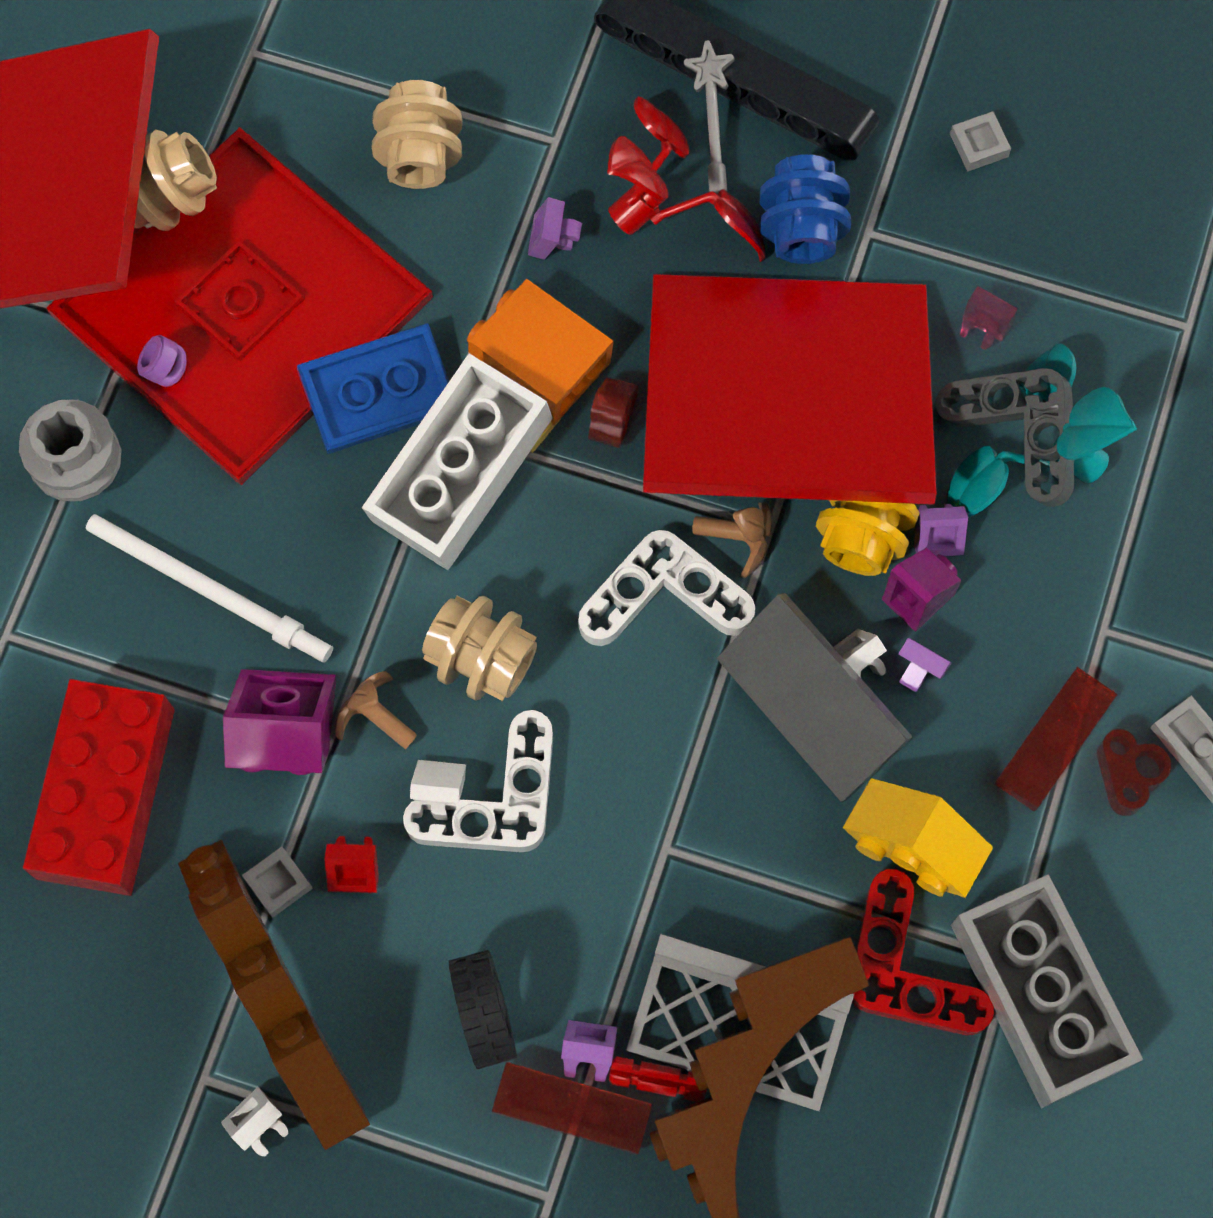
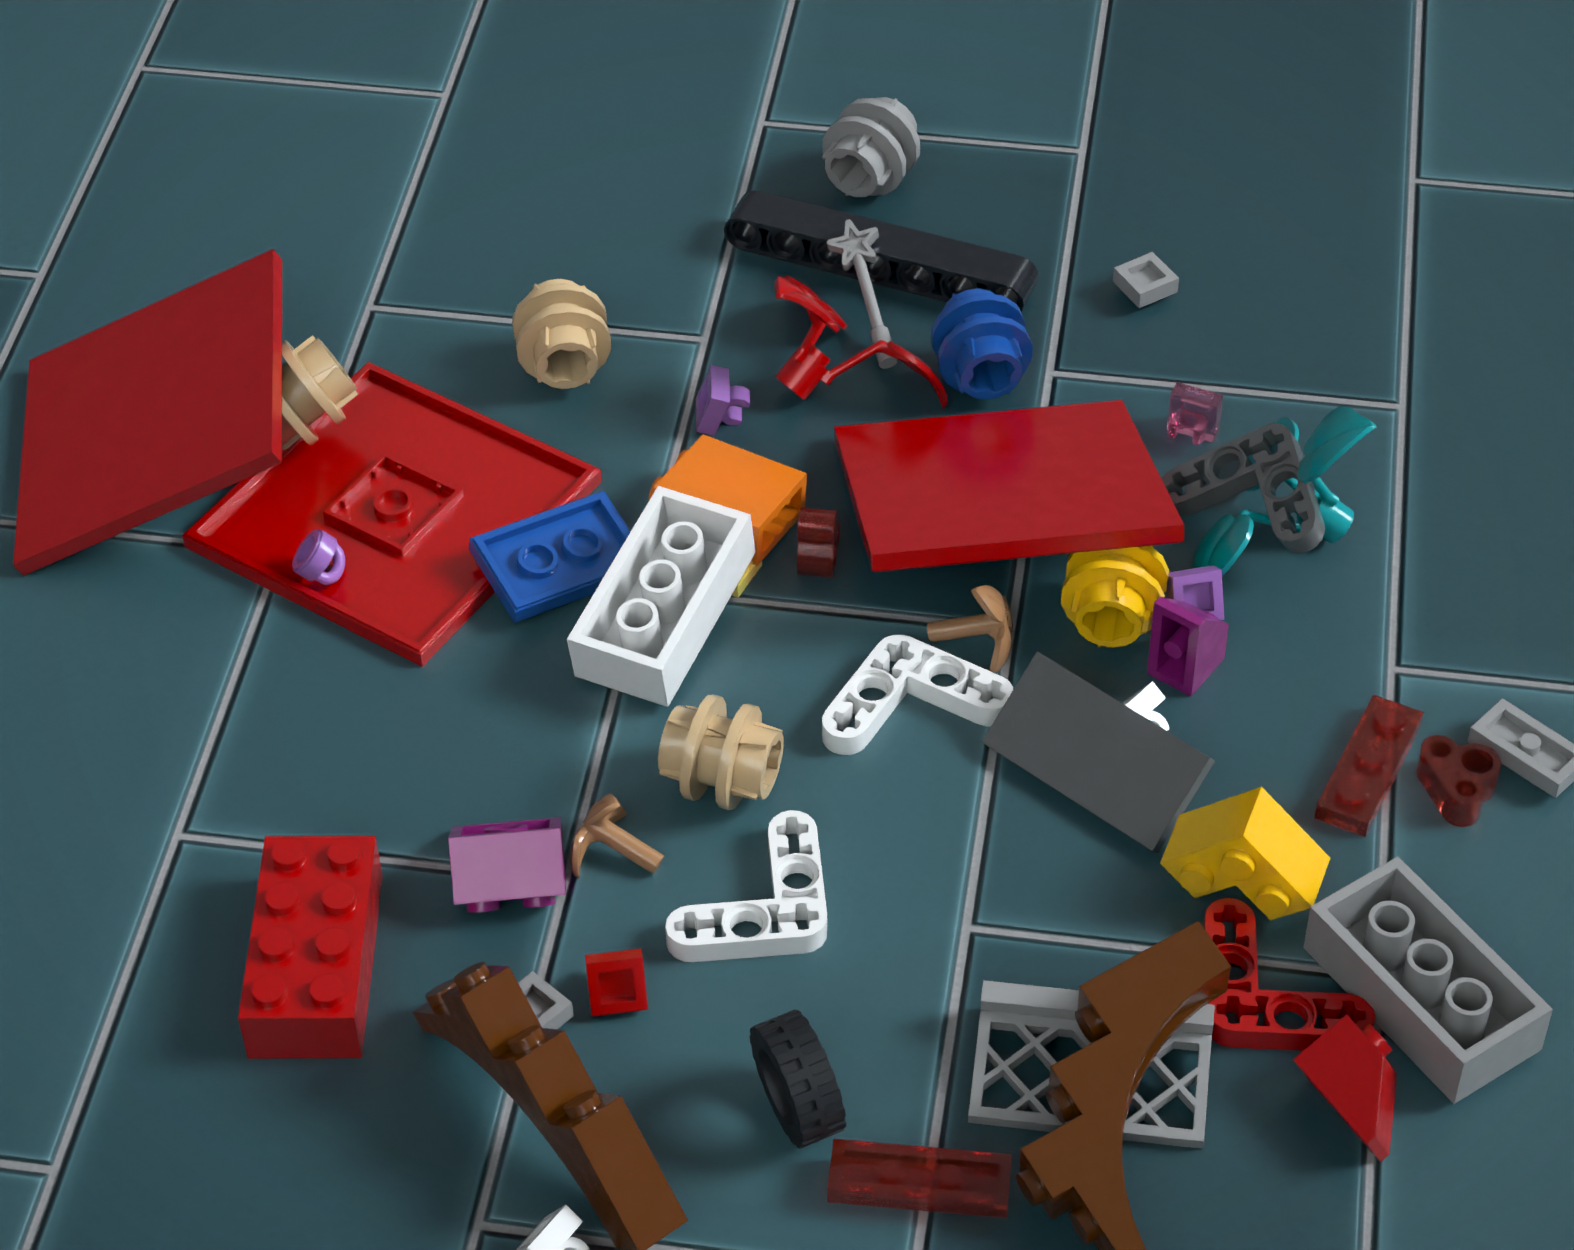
camera: 10 degrees left, 25 degrees down
light grey piece [19,400,121,501] -> none
white bar [86,514,333,663] -> none
white tile [410,760,466,804] -> none
medium lavender tile [561,1020,618,1082] -> none
red axle [609,1057,707,1102] -> none
medium lavender tile [899,638,952,692] -> none
none -> red slope [1293,1014,1397,1162]

